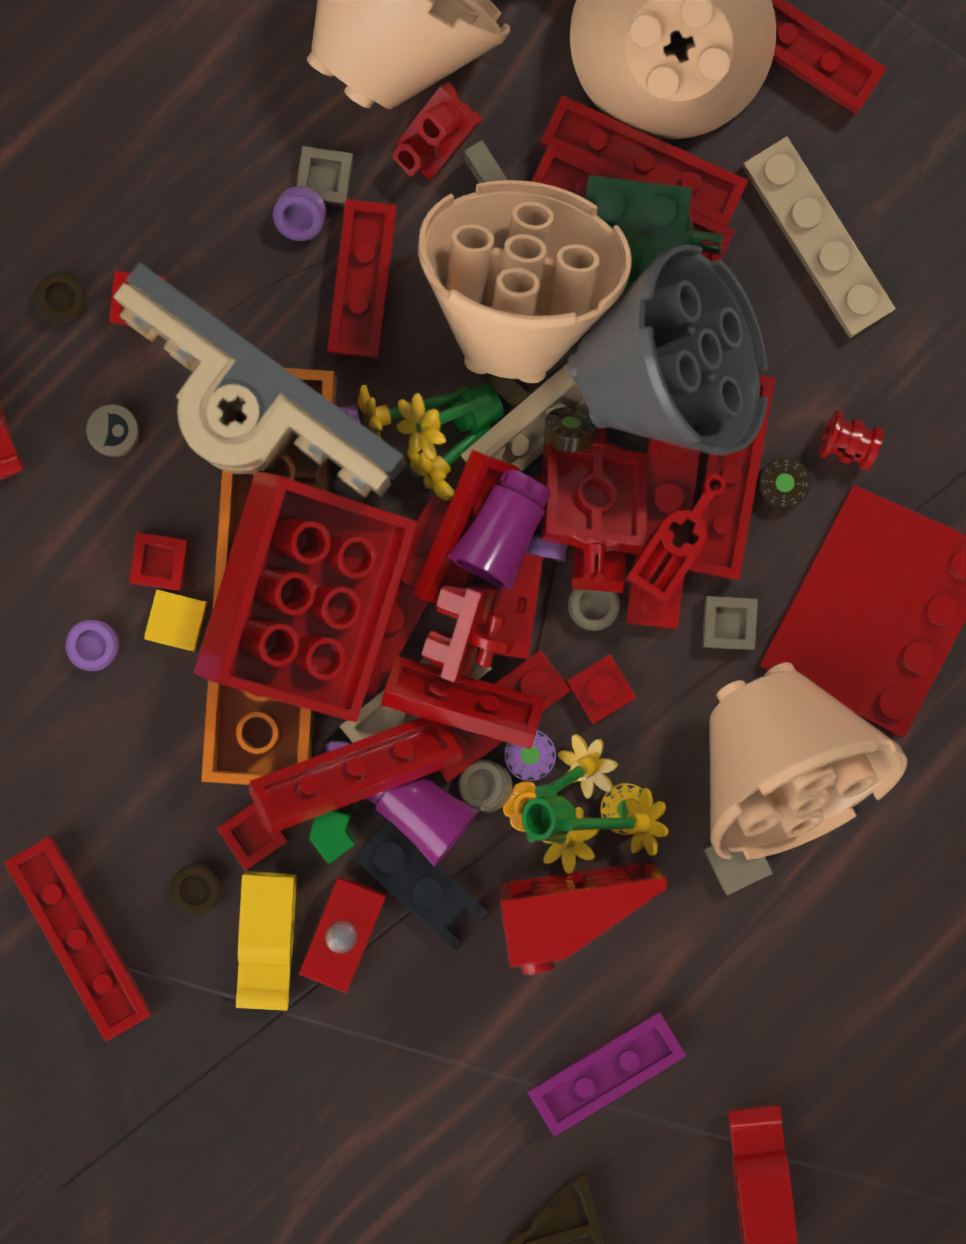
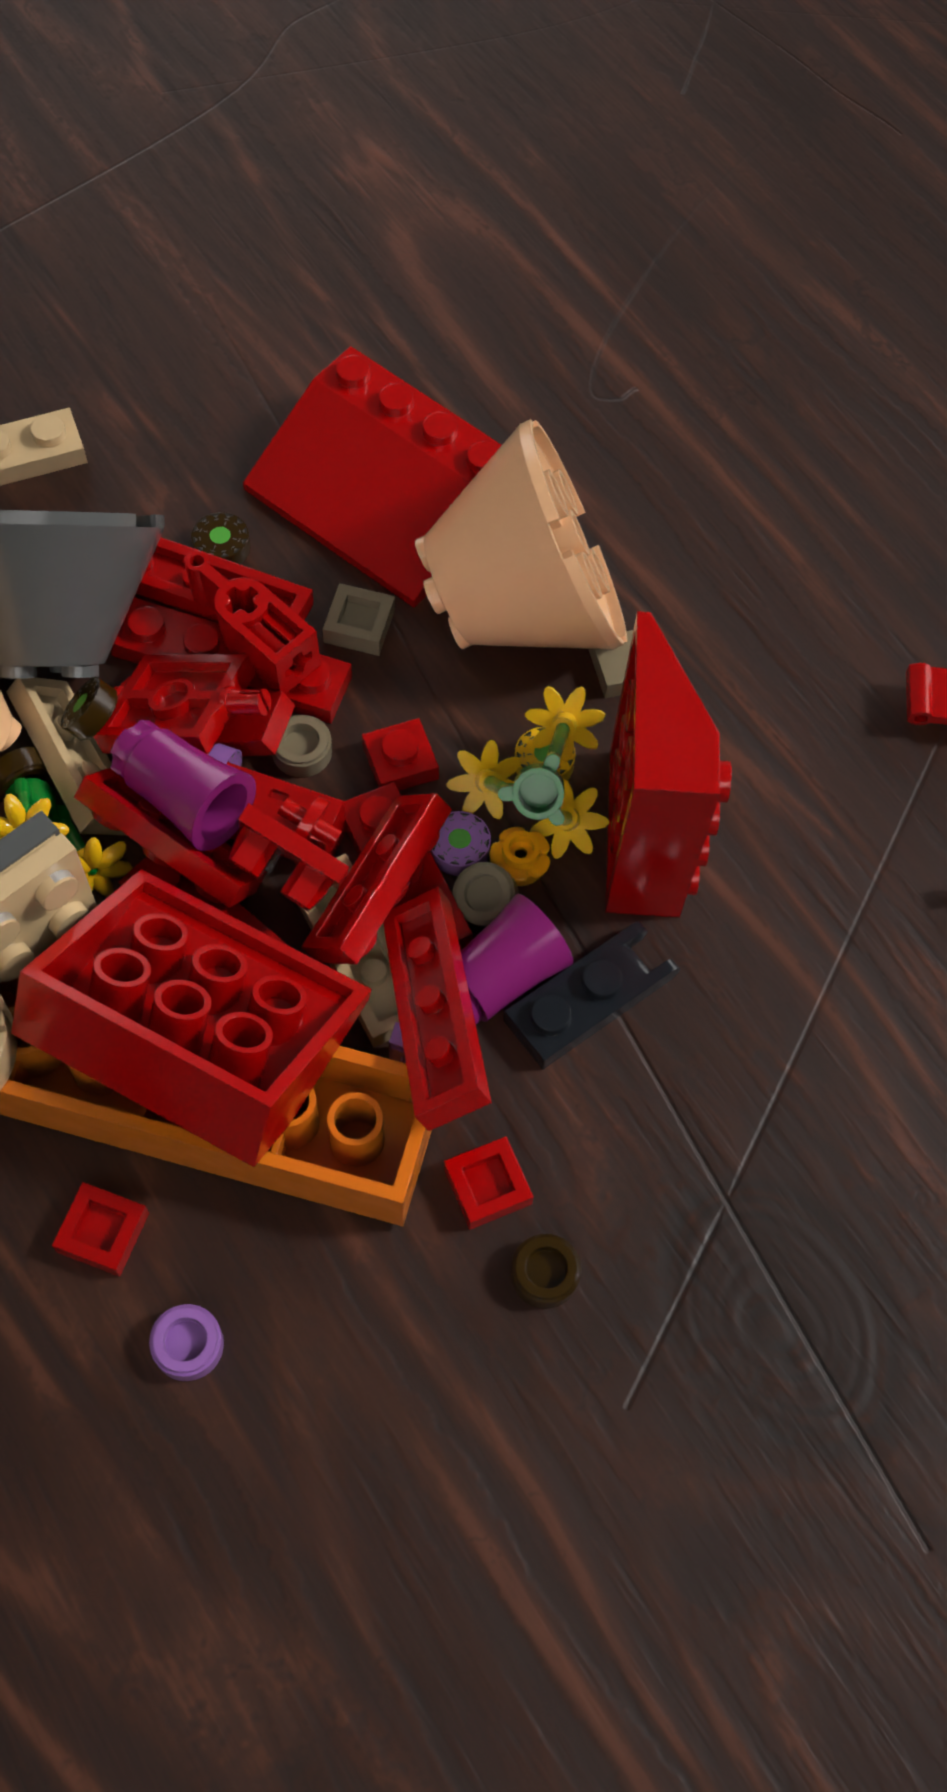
camera: 80 degrees left, 25 degrees down
red plate [4,835,153,1042] -> none
yellow tile [144,589,208,652] -> none
yellow piece [236,871,297,1011] -> none
red piece [299,875,387,994] -> none
green piece [309,808,358,865] -> none
magenta plate [527,1009,686,1137] -> none
red bush [818,409,884,471] -> none

